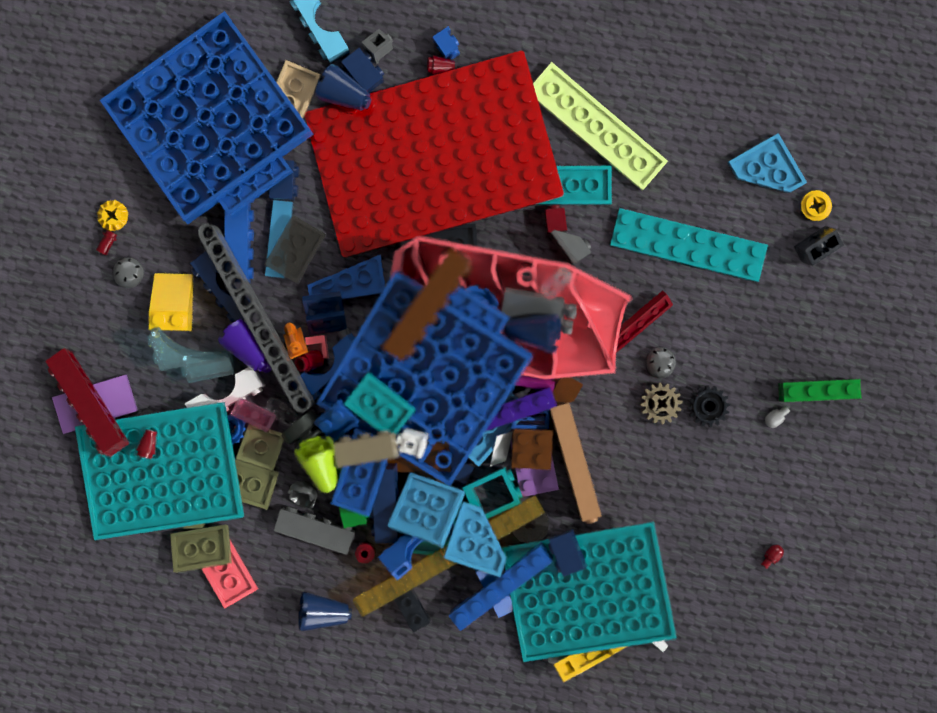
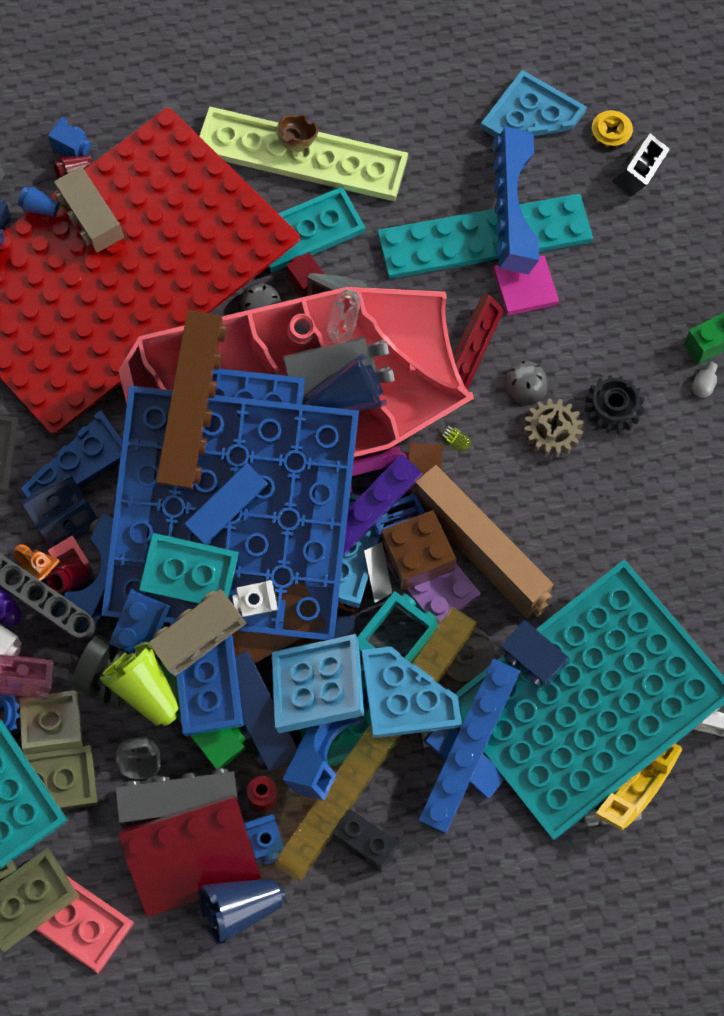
camera: 30 degrees left, 20 degrees down
none -> blue cone [18,186,60,217]
none -> dark tan brick [54,166,124,253]
none -> dark red slope [119,794,262,917]
none -> blue tile [185,463,268,545]
none -> dark grey helmet [240,283,281,312]
none -> blue brick [245,814,285,864]
none -> reddish brown hair [276,115,318,152]
none -> clear neon green piece [443,426,472,451]
none -> blue arch [492,126,539,275]
none -> dark pink tile [493,255,559,316]

